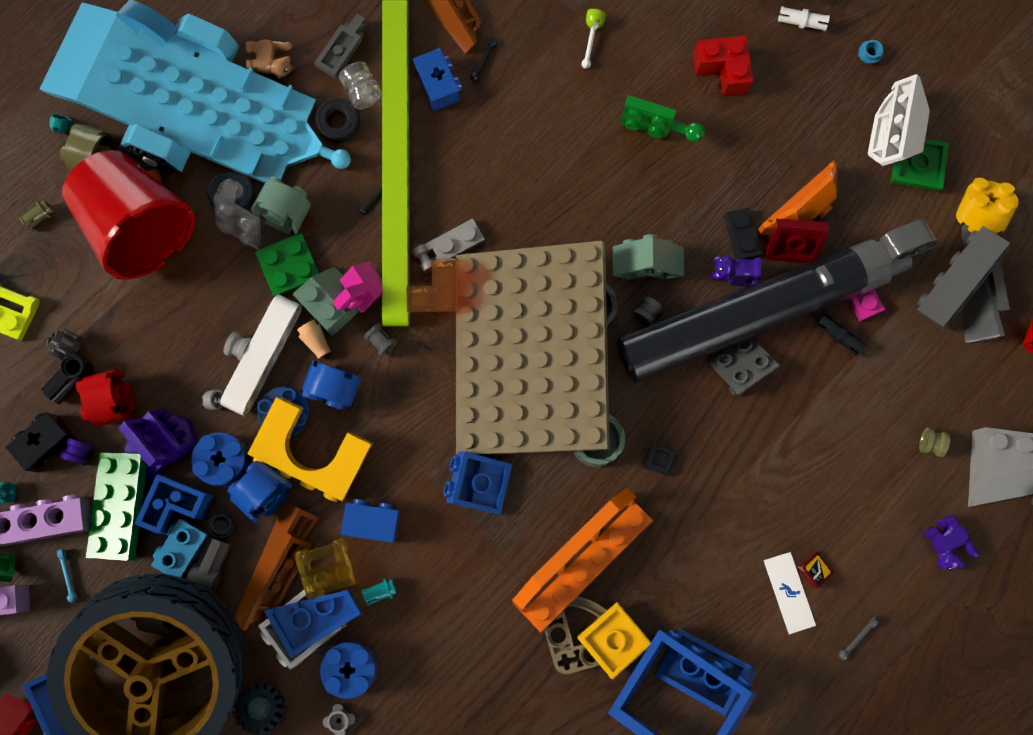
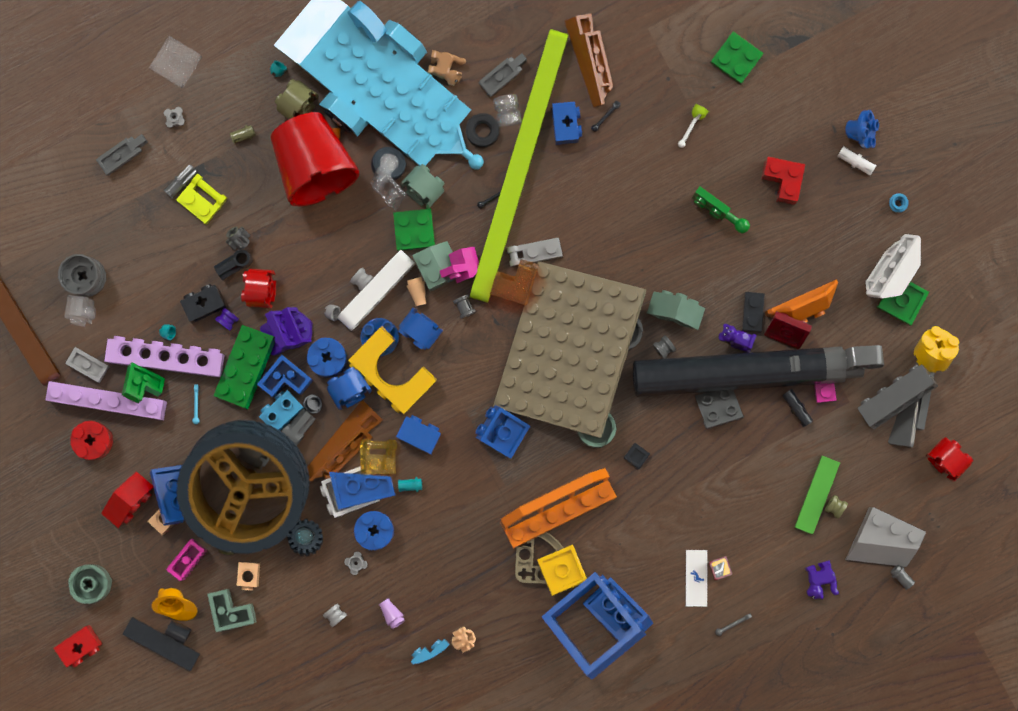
camera: 15 degrees right, 5 degrees up
none -> bright green tile [794,456,840,534]

